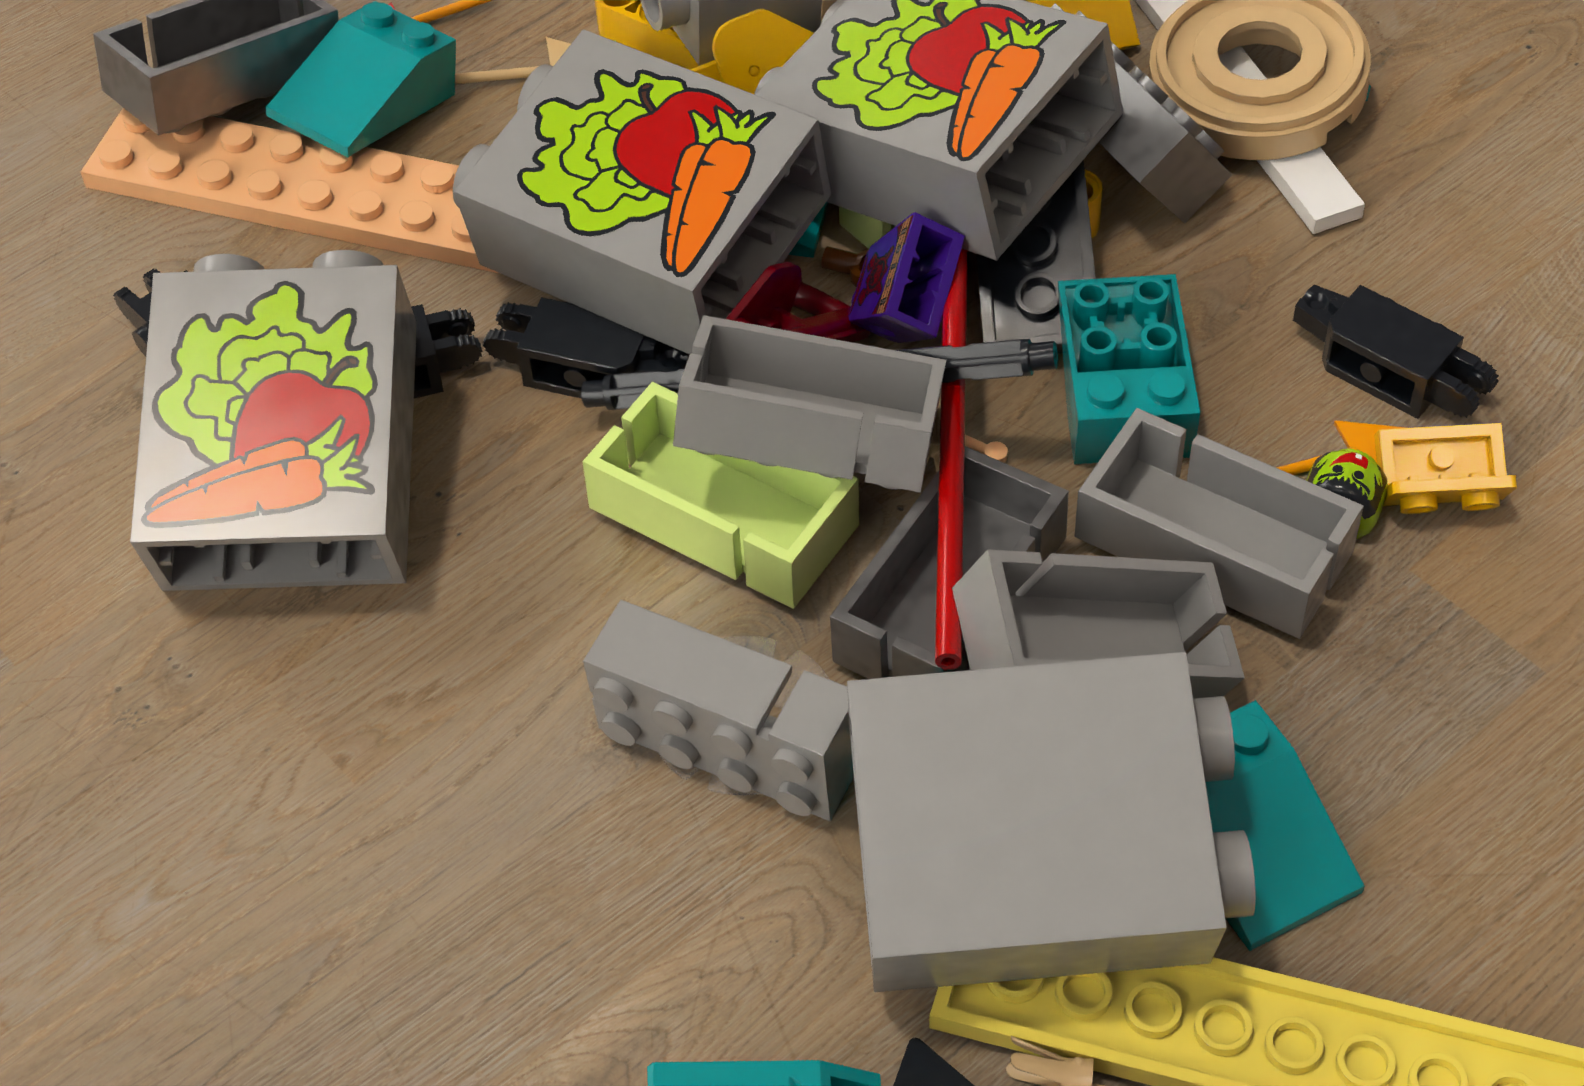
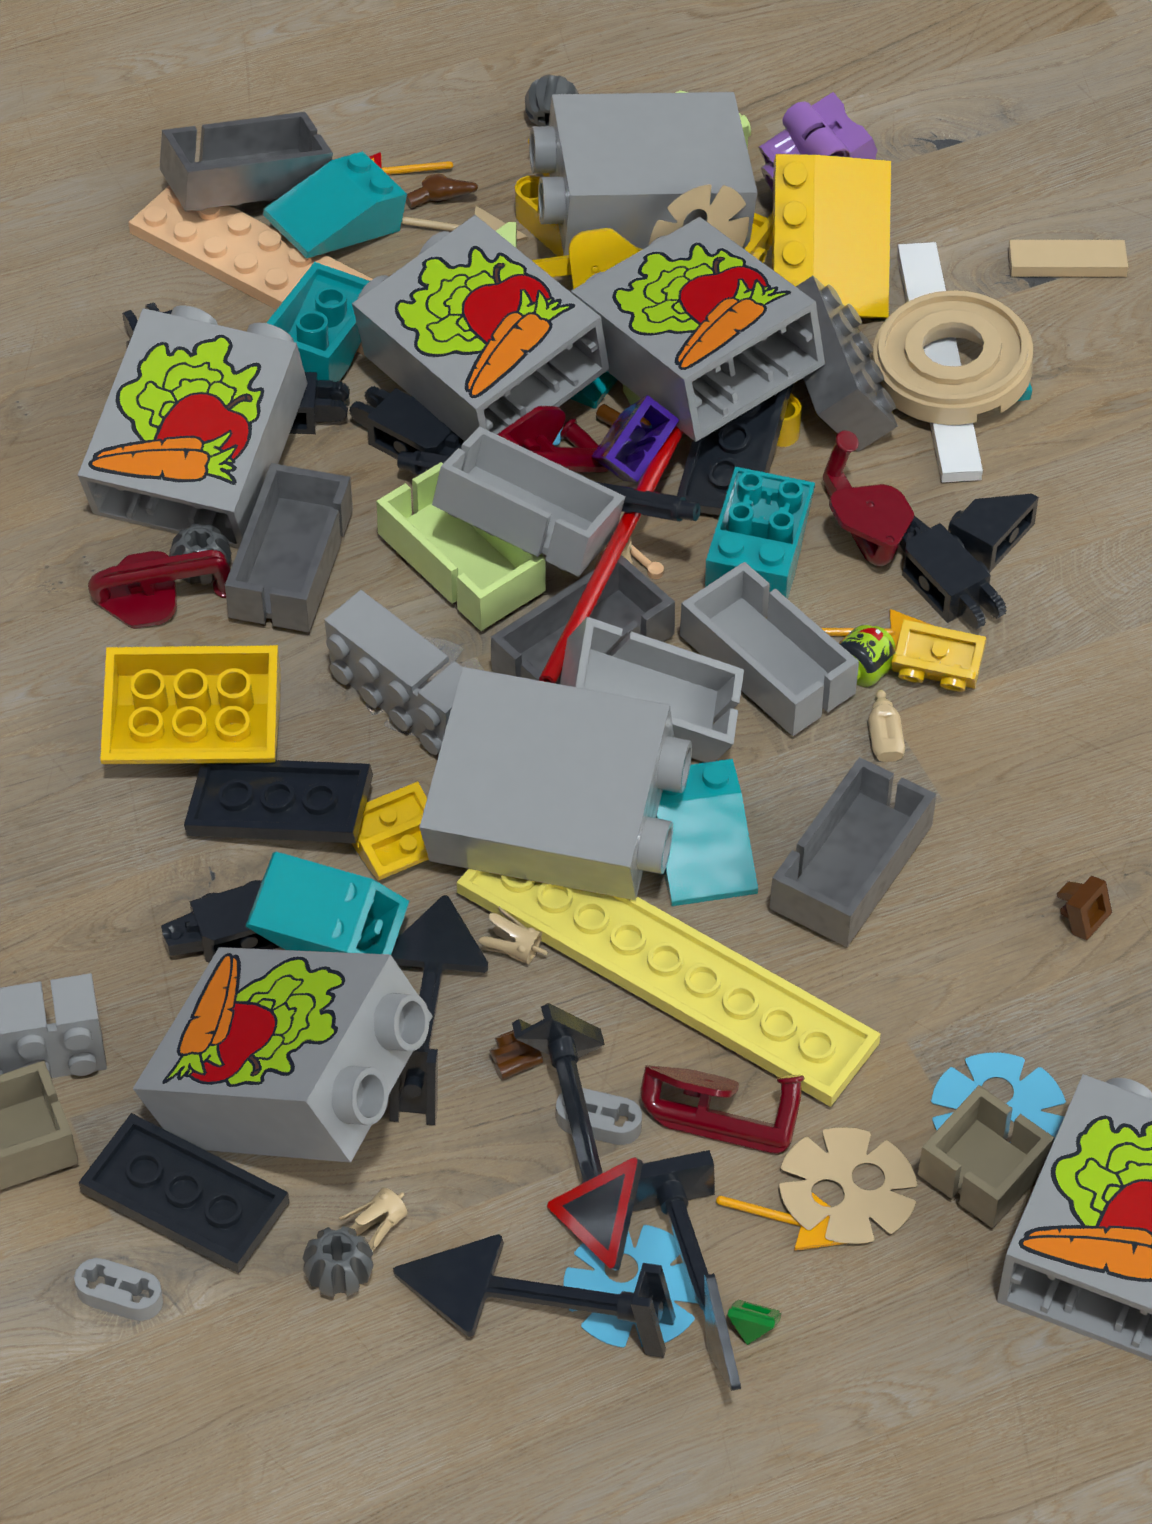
camera: 15 degrees right, 0 degrees up
none -> dark red piece [88,550,231,629]
none -> yellow slope [100,645,281,764]
none -> dark grey piece [169,523,232,586]
none -> black plate [184,760,373,843]
none -> flat silver piece [225,463,353,632]
none -> teal slope [266,262,370,382]
none -> yellow slope [352,781,429,881]
none -> reddish brown animal [406,173,478,209]
none -> flat silver piece [770,757,936,947]
none -> dark red piece [823,430,914,567]
none -> tan piece [868,690,906,762]
none -> black slope [948,493,1039,573]

